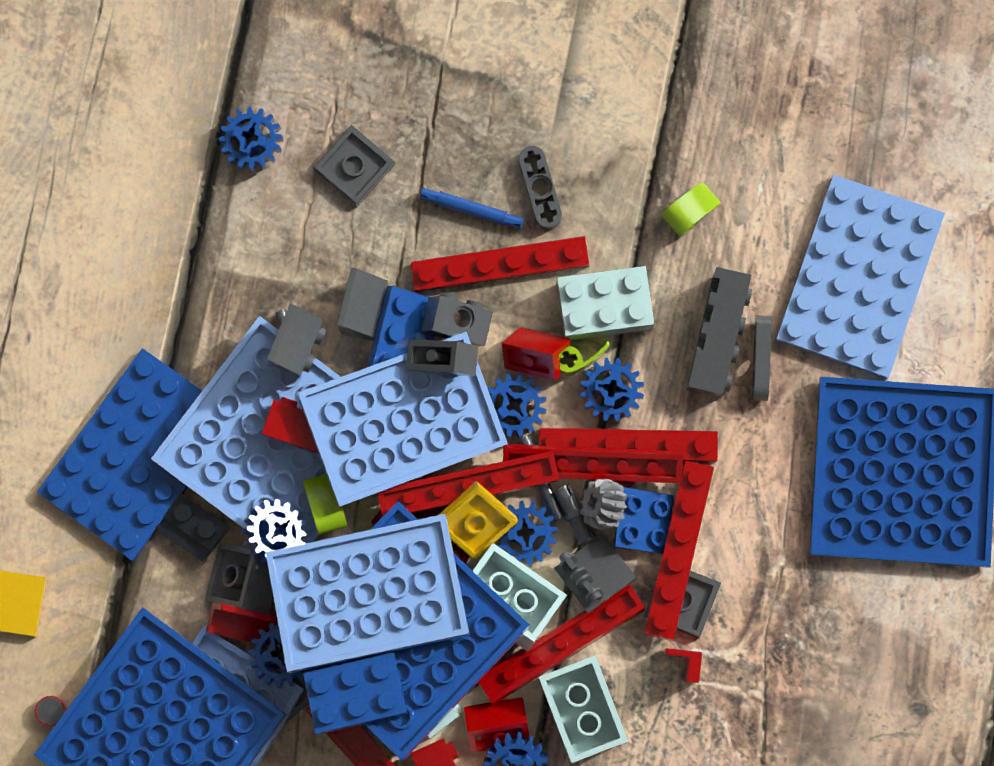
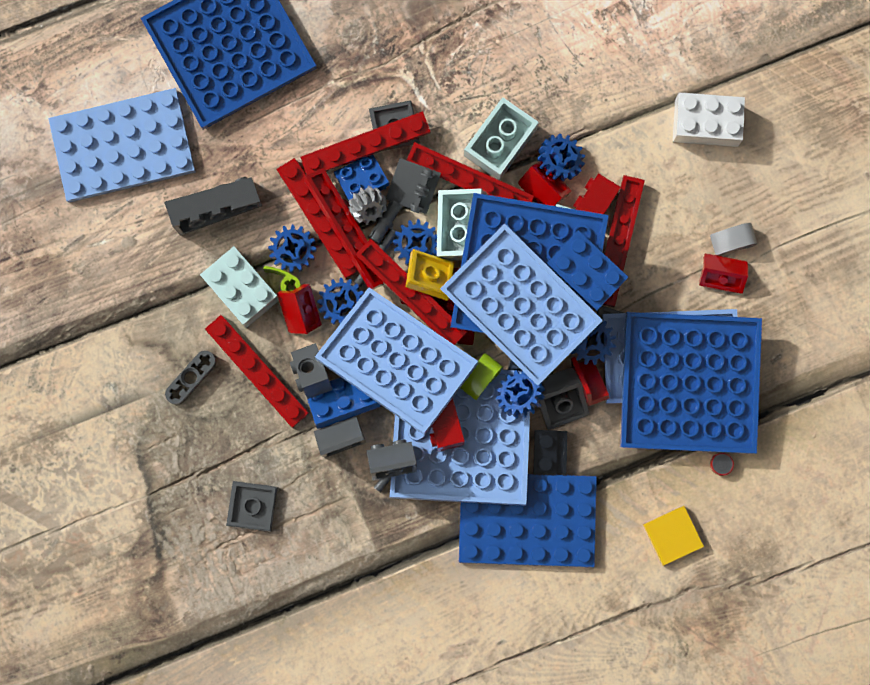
camera: 125 degrees left, 0 degrees up
blue gear [219,107,284,172] -> none
dark grey slope [406,340,478,376] -> none
blue piece [419,187,524,230] -> none
lime panel [661,182,721,238] -> none
red panel [662,648,702,683] -> none
dark grey beam [752,315,772,401] -> none

